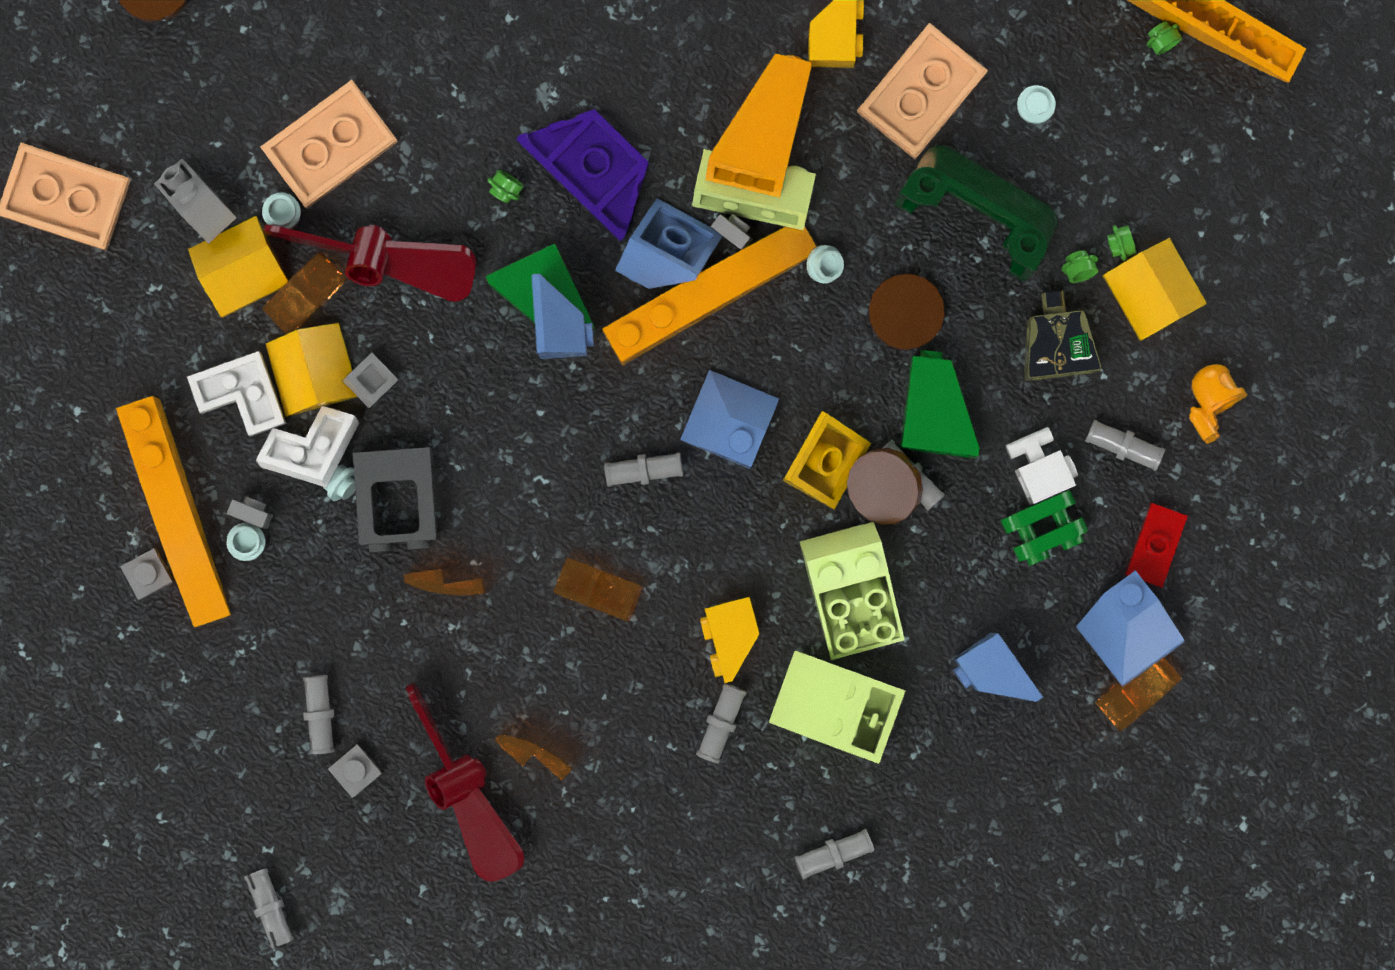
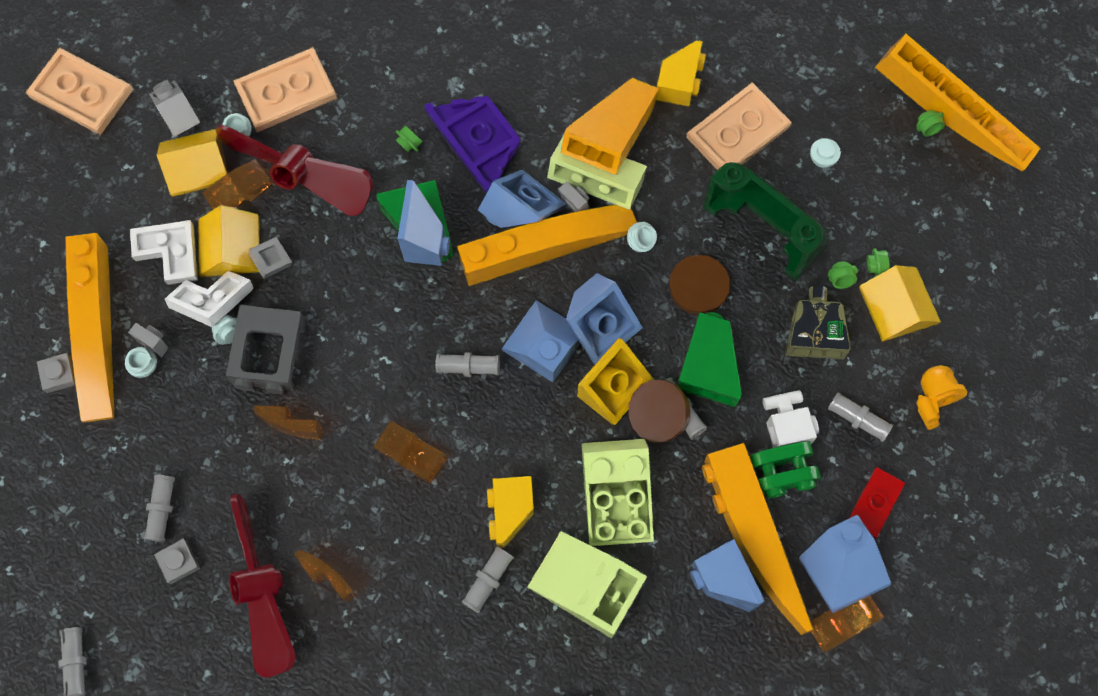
camera: 15 degrees right, 15 degrees down
none -> medium blue slope [566,273,643,365]
none -> light orange slope [702,443,813,635]

